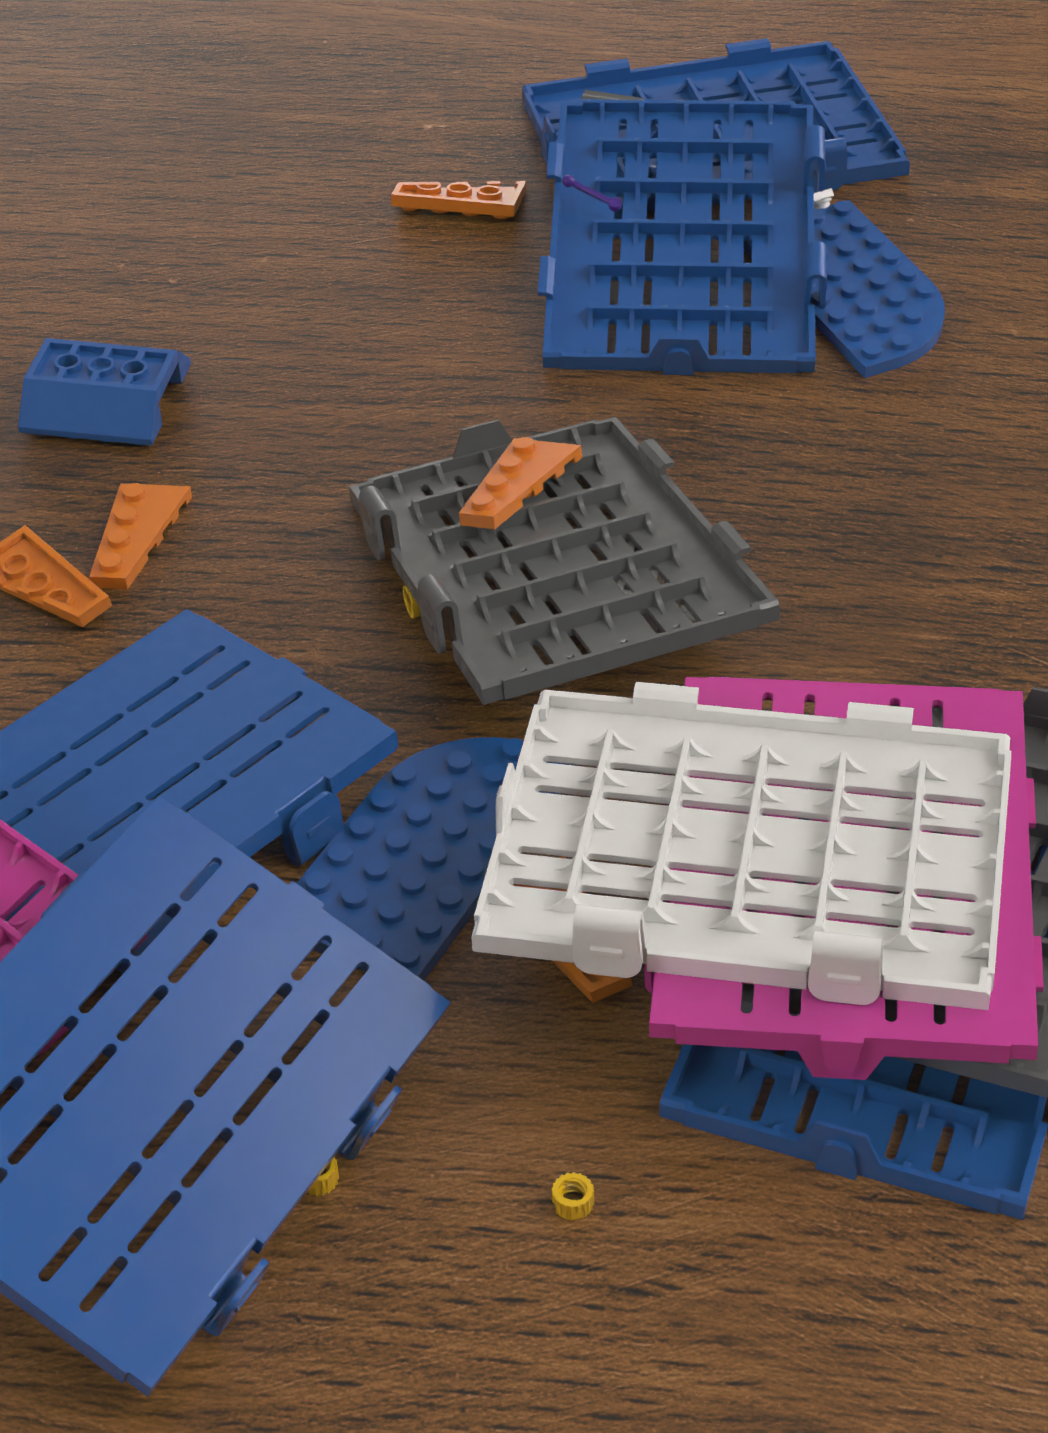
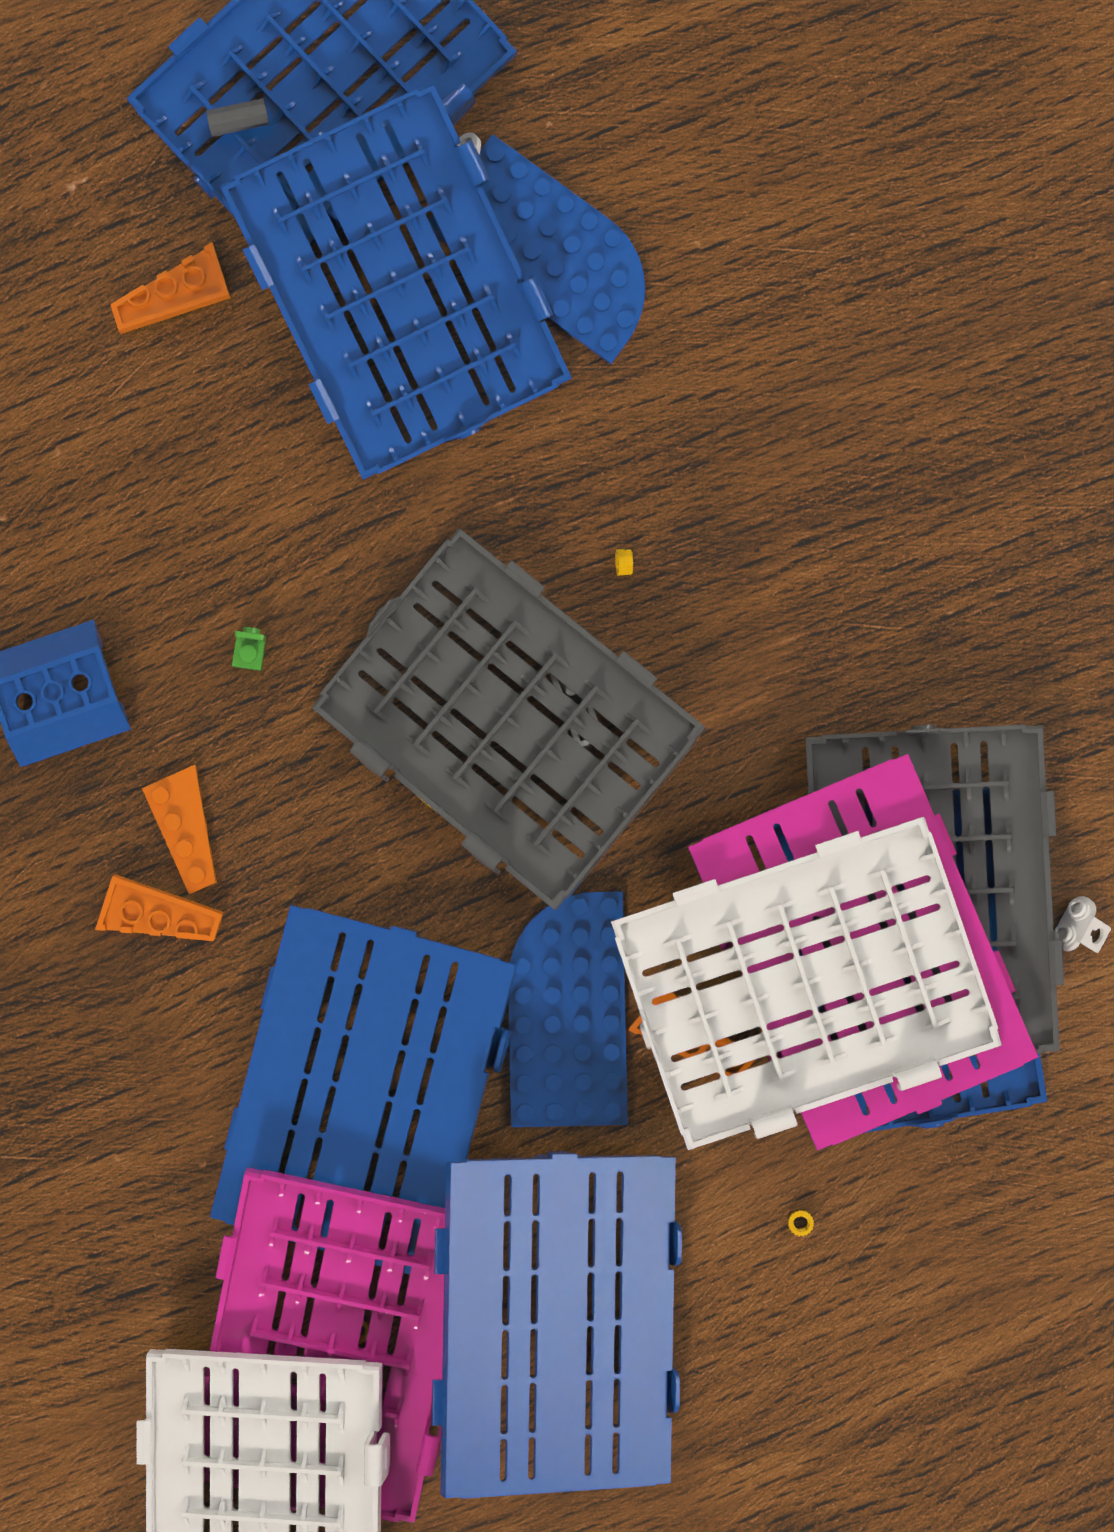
camera: 30 degrees left, 45 degrees up
orange wing [459,437,583,530] -> none
dark purple hinge [562,175,621,212] -> none
none -> bright green bracket [232,627,267,671]
none -> yellow axle [615,549,633,576]

